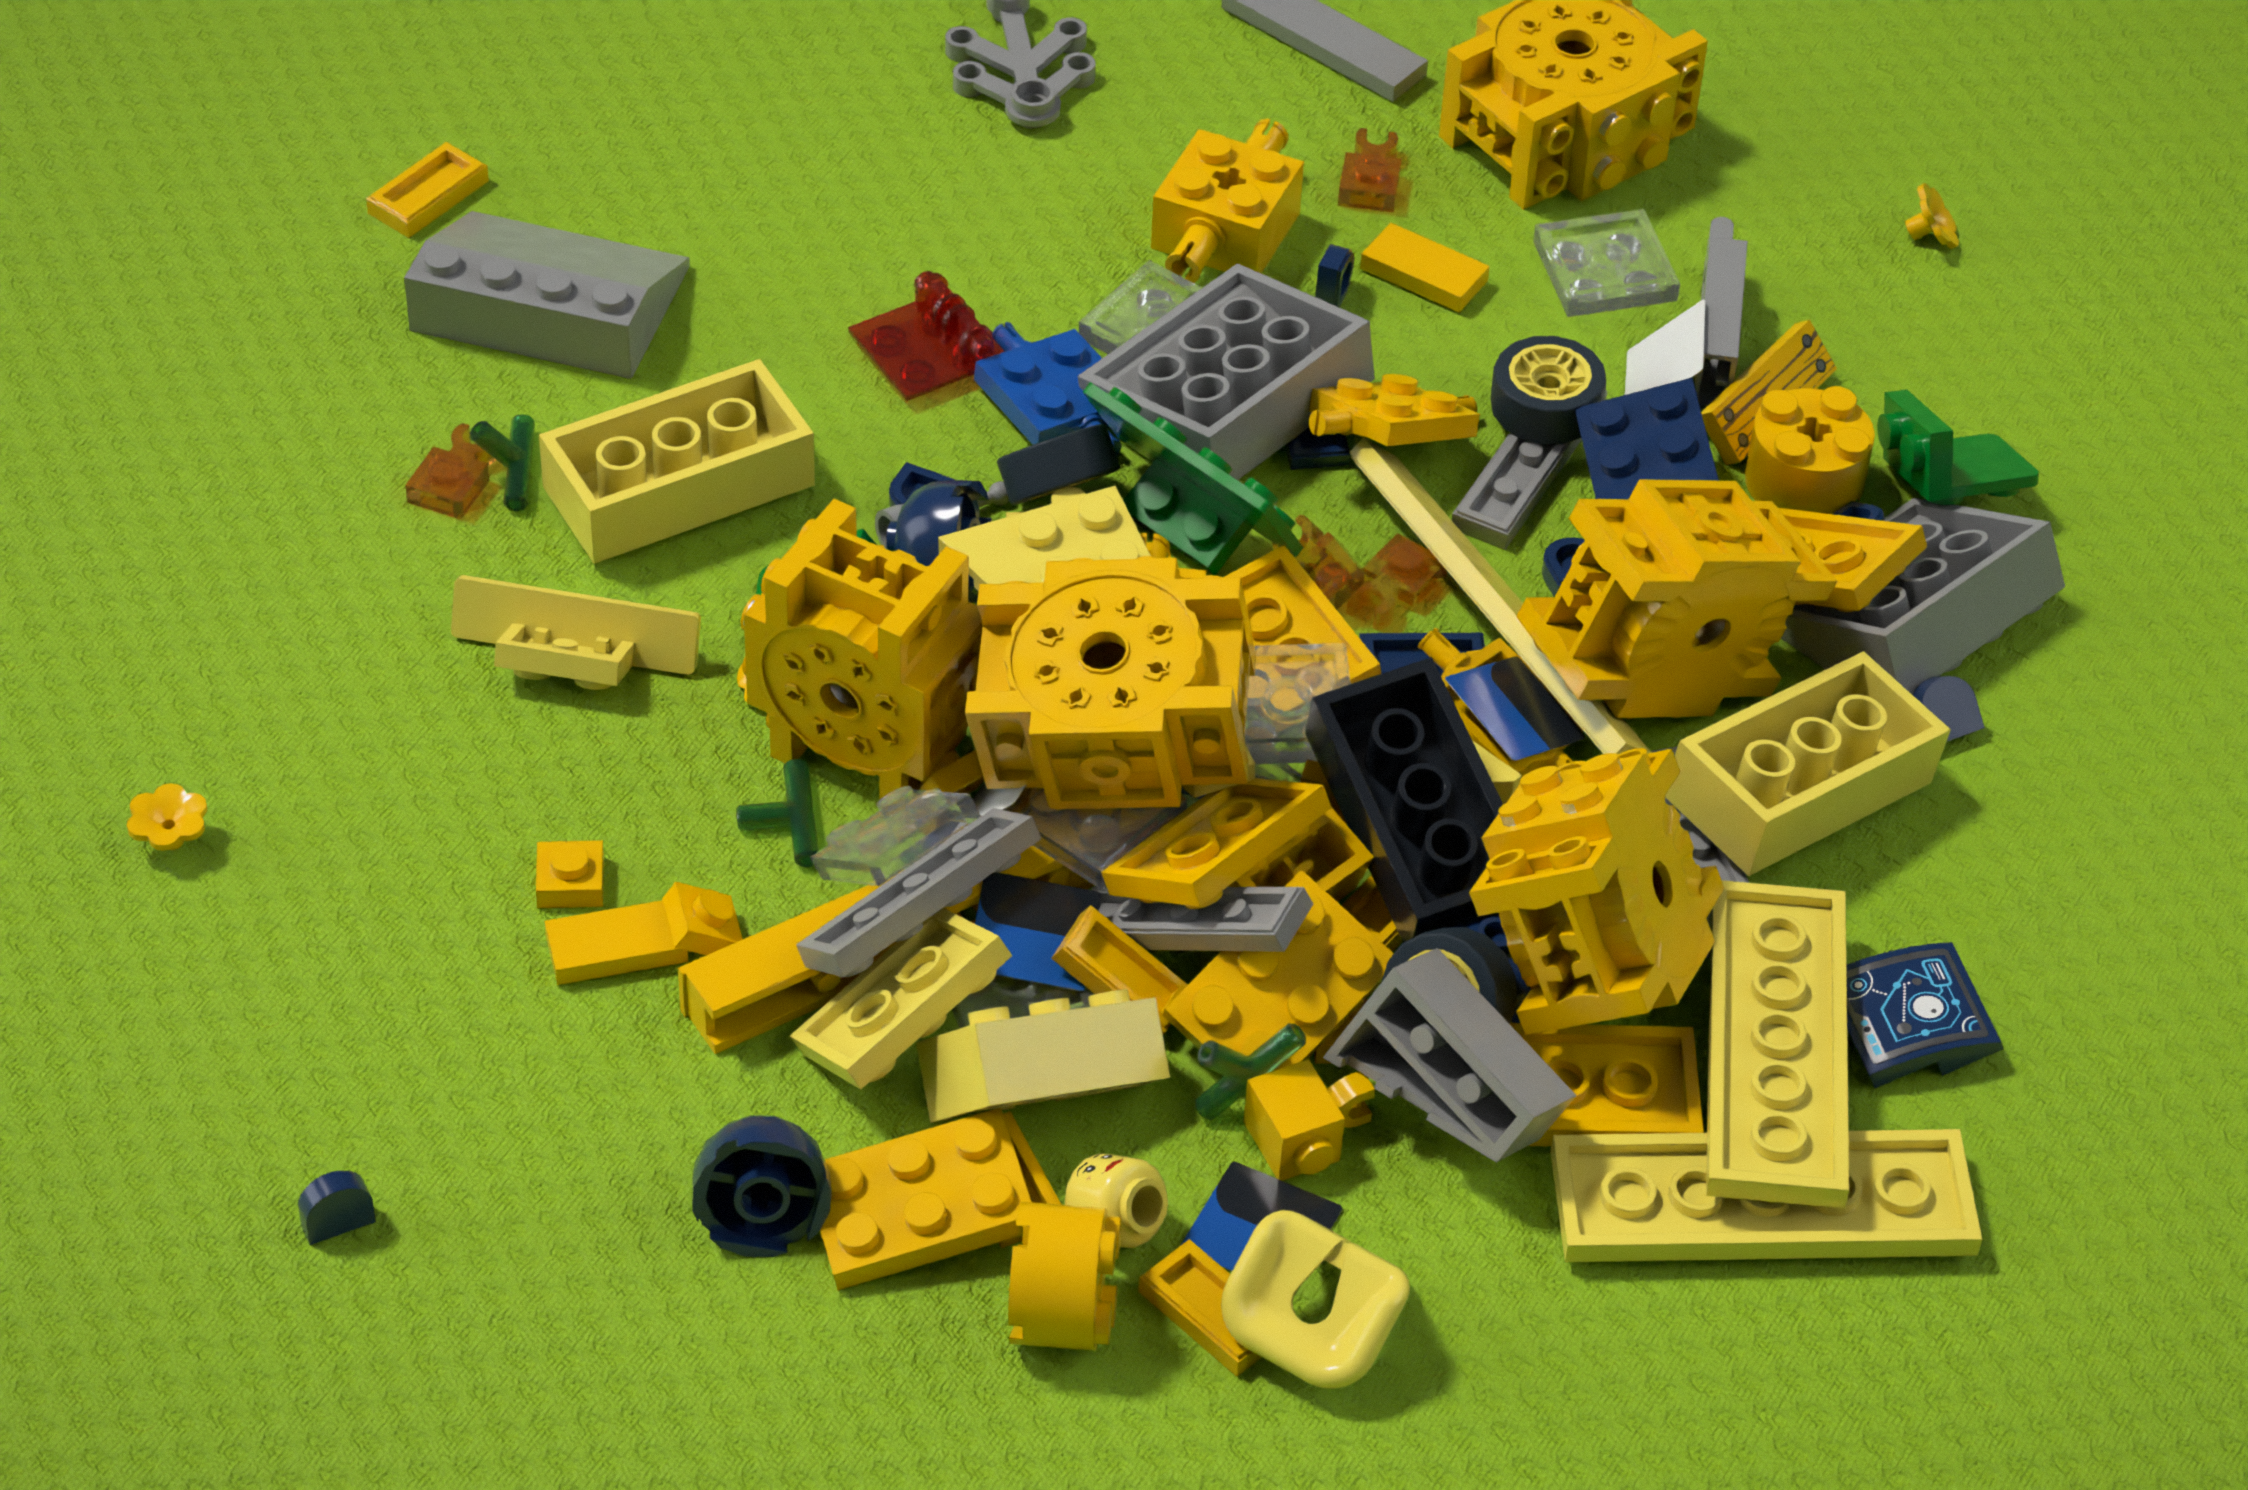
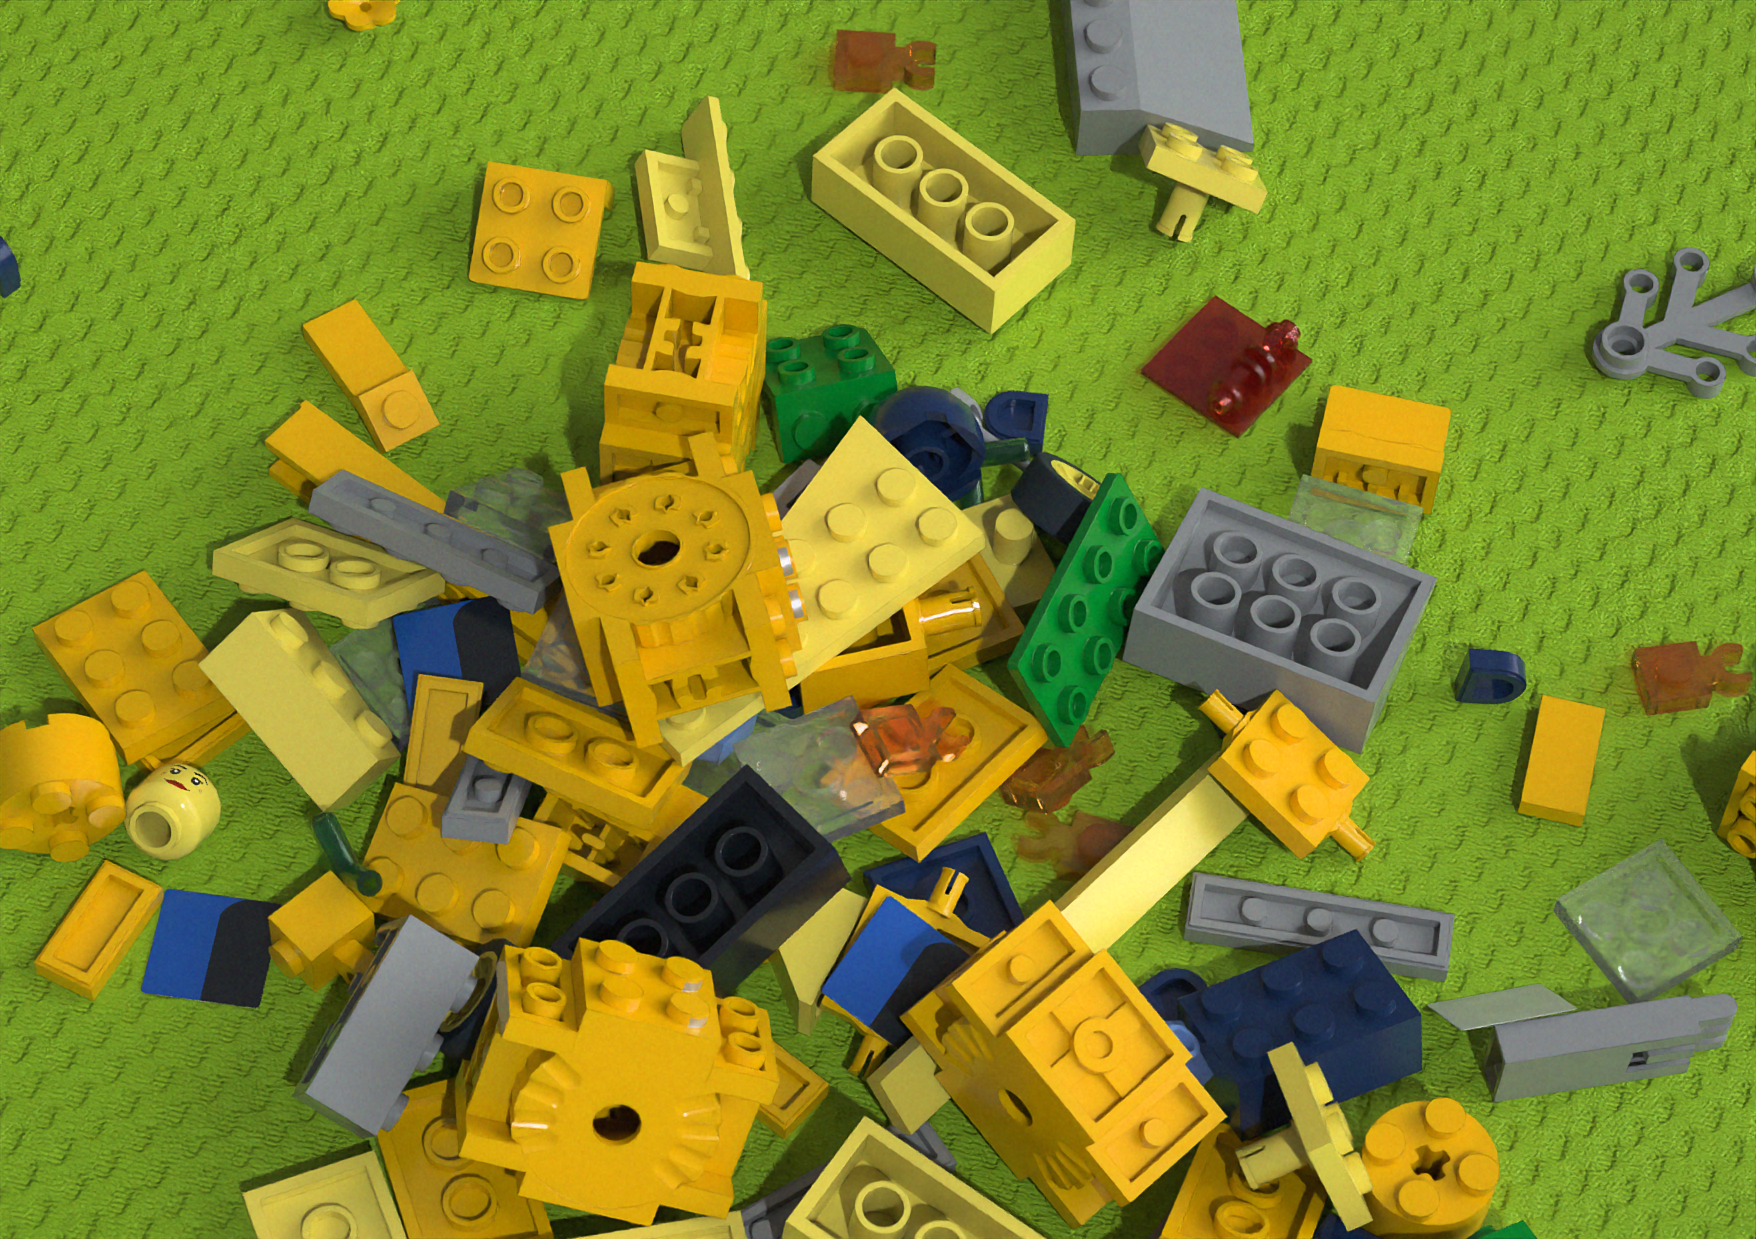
camera: 70 degrees right, 10 degrees up
clear green piece [470,414,535,512] -> none
yellow plate [536,840,604,908] -> none
cylinder [692,1115,832,1257] -> none
clear green piece [736,759,820,868] -> none
blue plate [974,322,1122,456] -> none
yellow brick [1151,119,1304,285] -> none
light yellow piece [1221,1210,1410,1389] -> none
black wheel [1490,336,1607,444] -> none
yellow tile [1701,320,1837,465] -> none
none -> yellow bracket [469,161,616,301]
none -> clear orange plate [849,704,971,779]
none -> light yellow plate [1138,122,1268,243]
none -> light yellow plate [1235,1042,1374,1232]
none -> yellow bracket [1308,385,1451,515]

